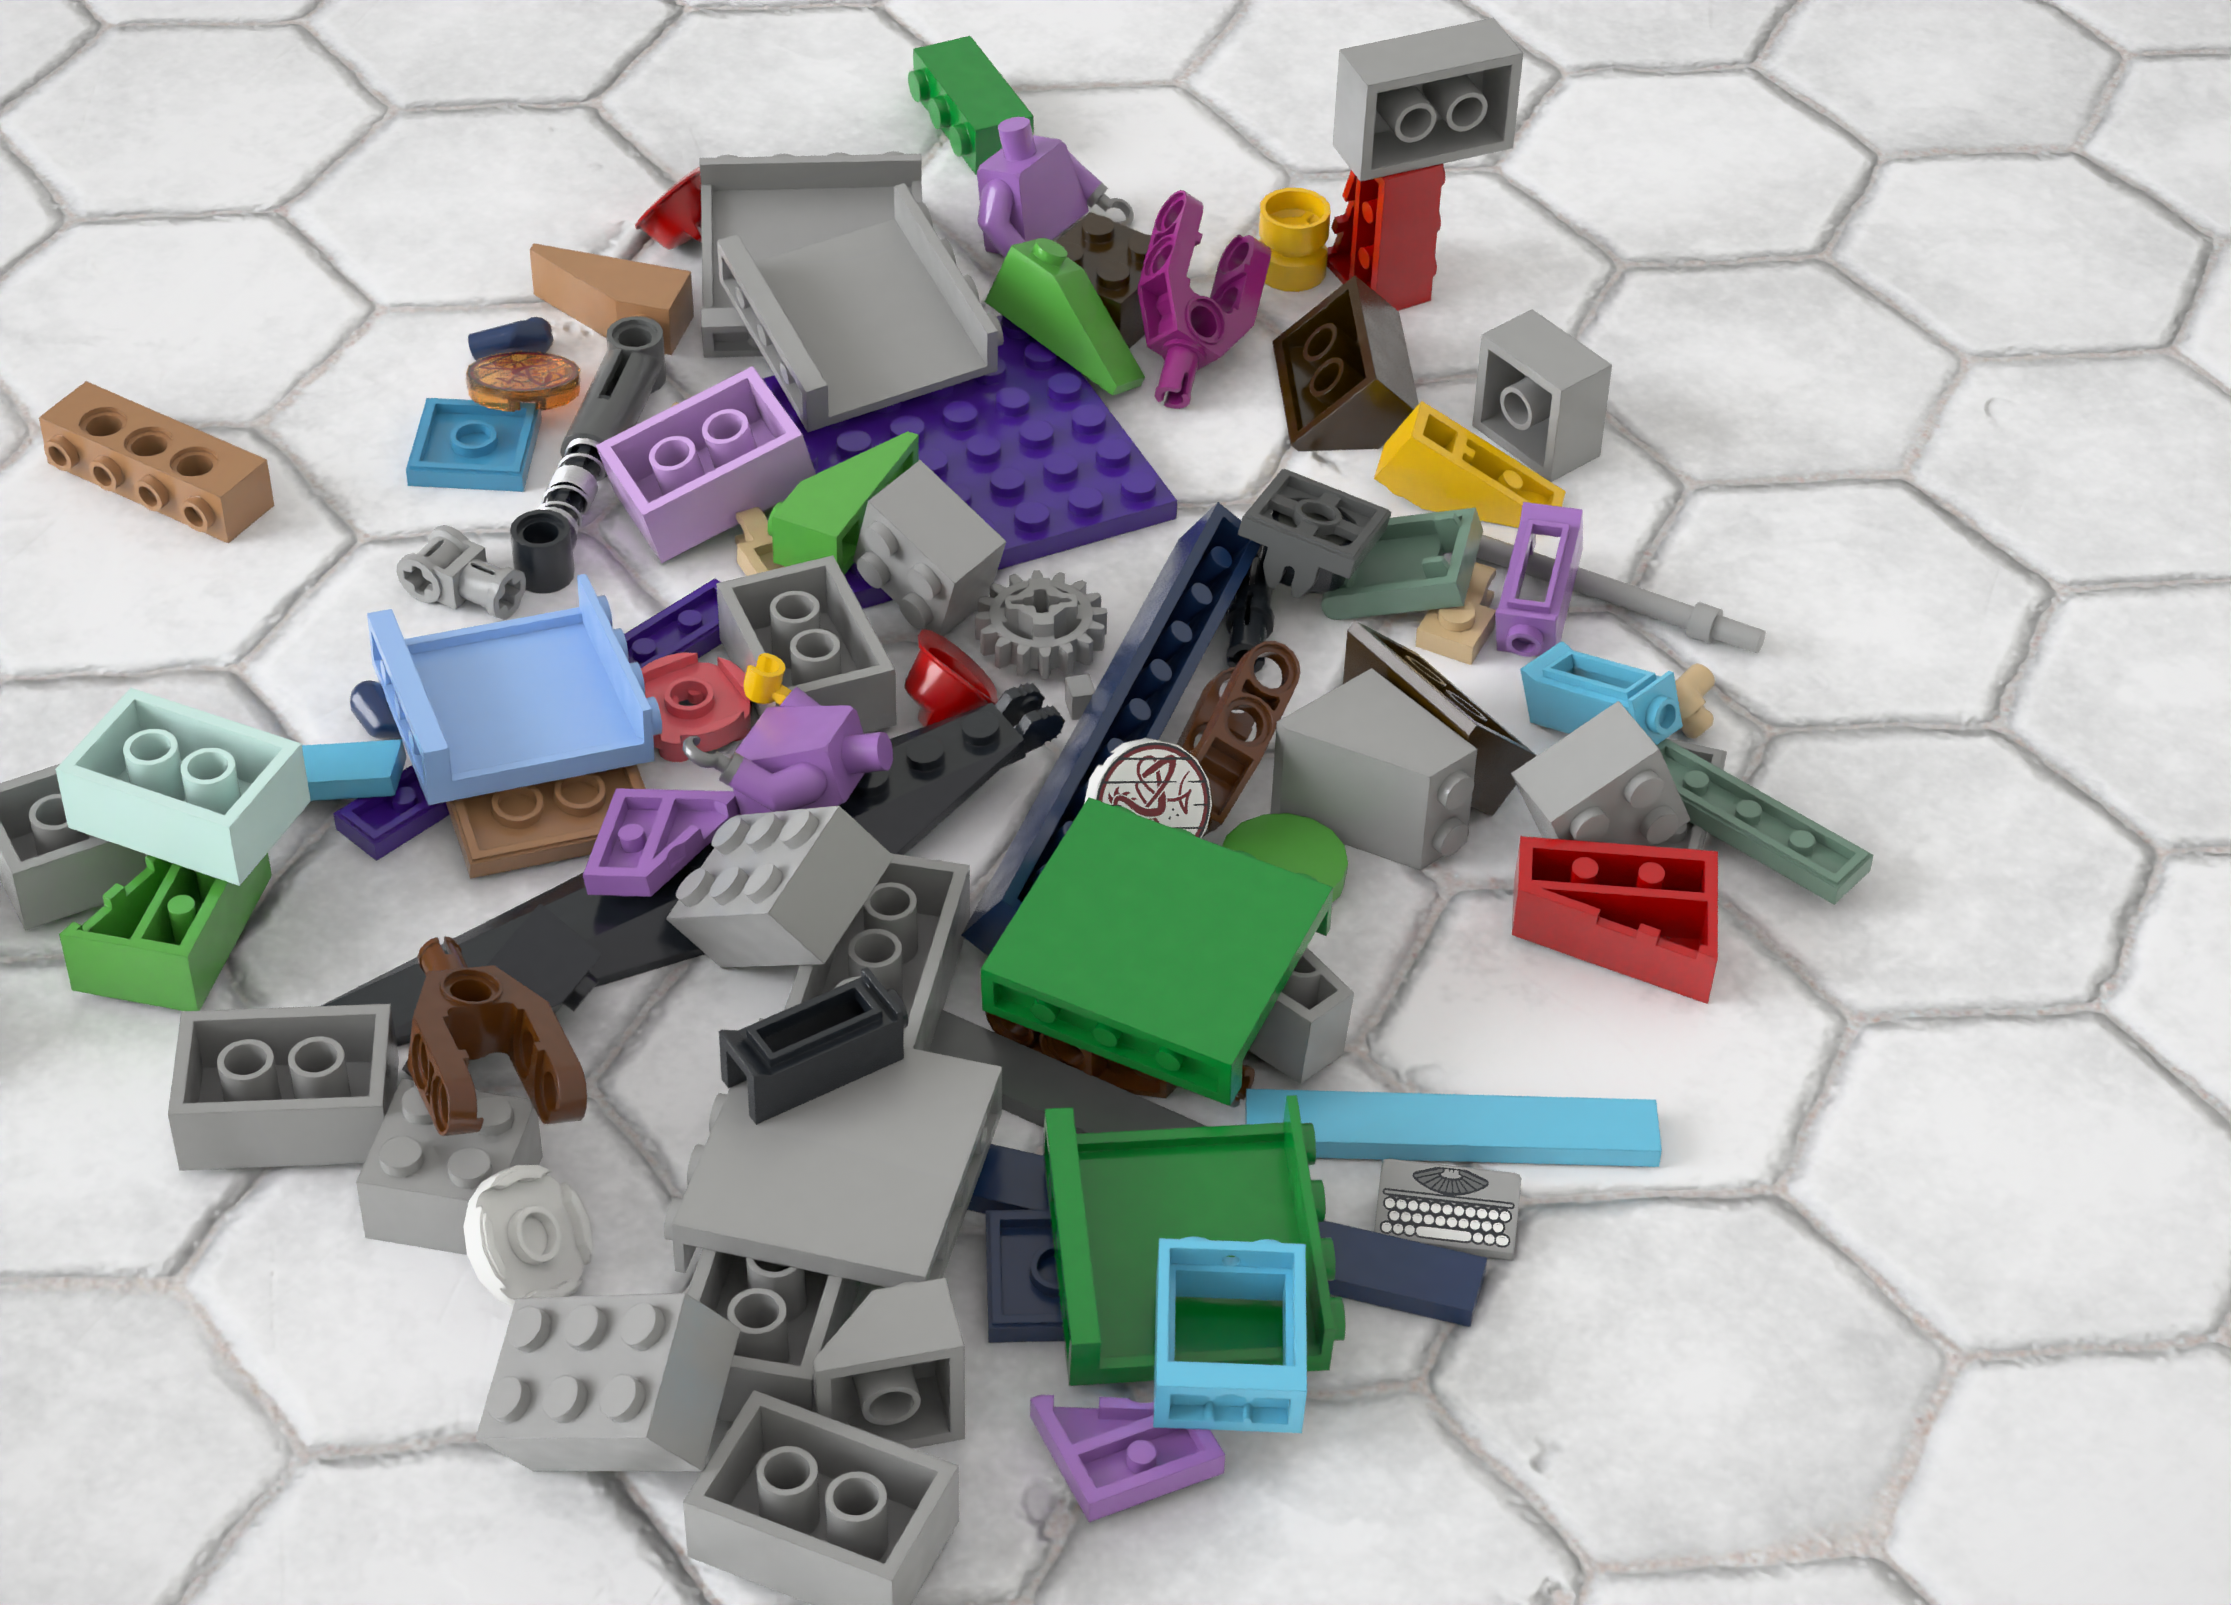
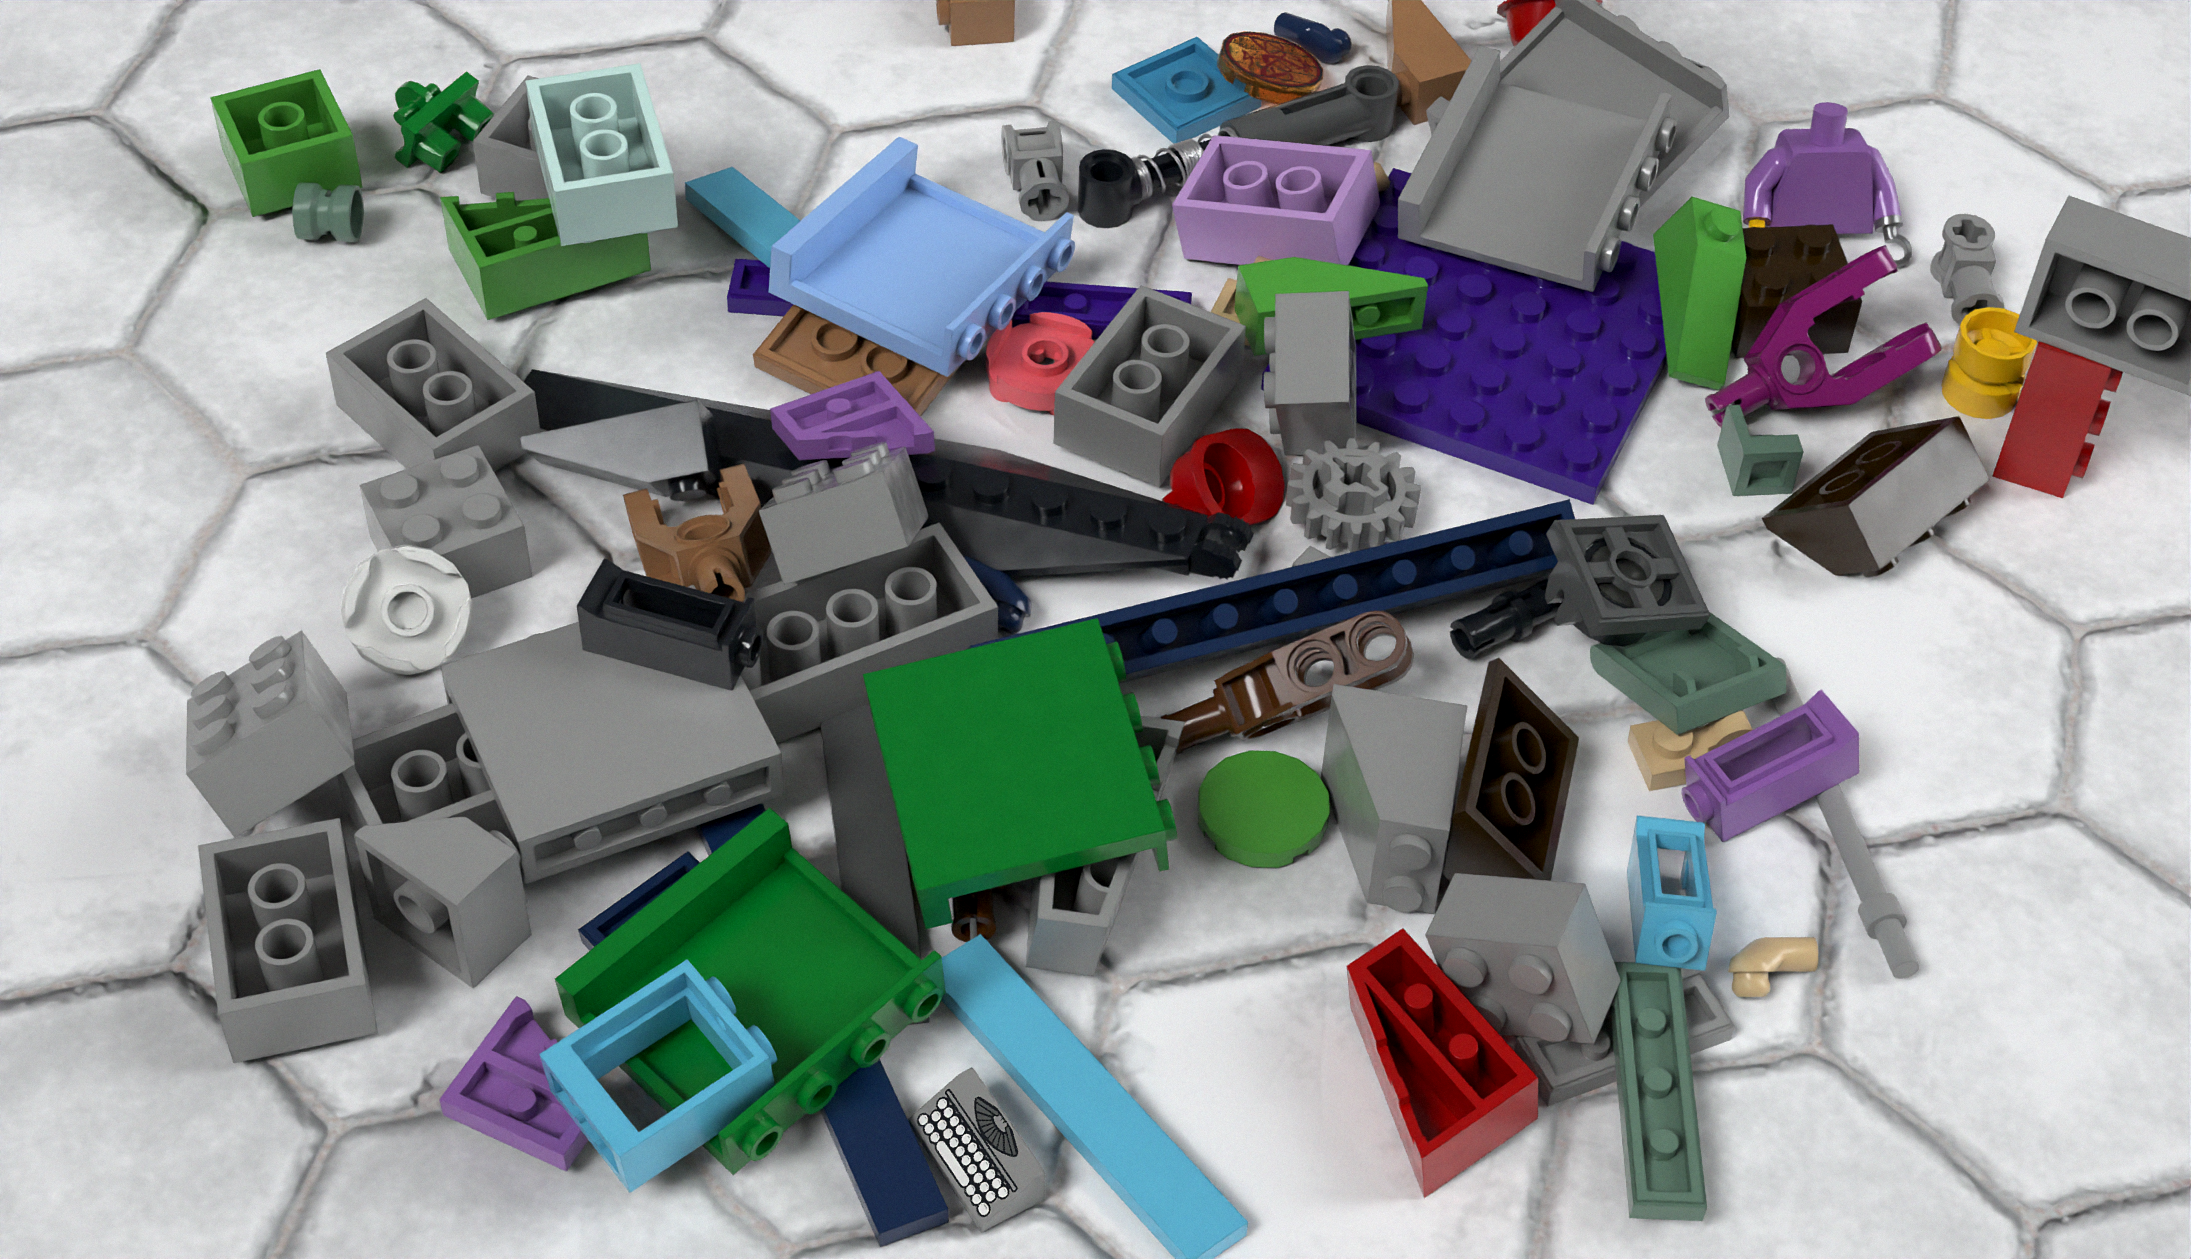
camera: 50 degrees right, 5 degrees up
reddish brown piece [407,936,587,1136] -> none
medium lavender torso [683,653,893,815] -> none
green brick [908,36,1034,175] -> none
tile [1084,738,1212,838] -> none
yellow slope [1374,401,1566,528] -> none
light grey brick [1472,309,1612,482] -> none
none -> medium nougat piece [623,464,772,602]
none -> sand green panel [1717,405,1804,496]
none -> light grey connector [1930,214,2004,326]

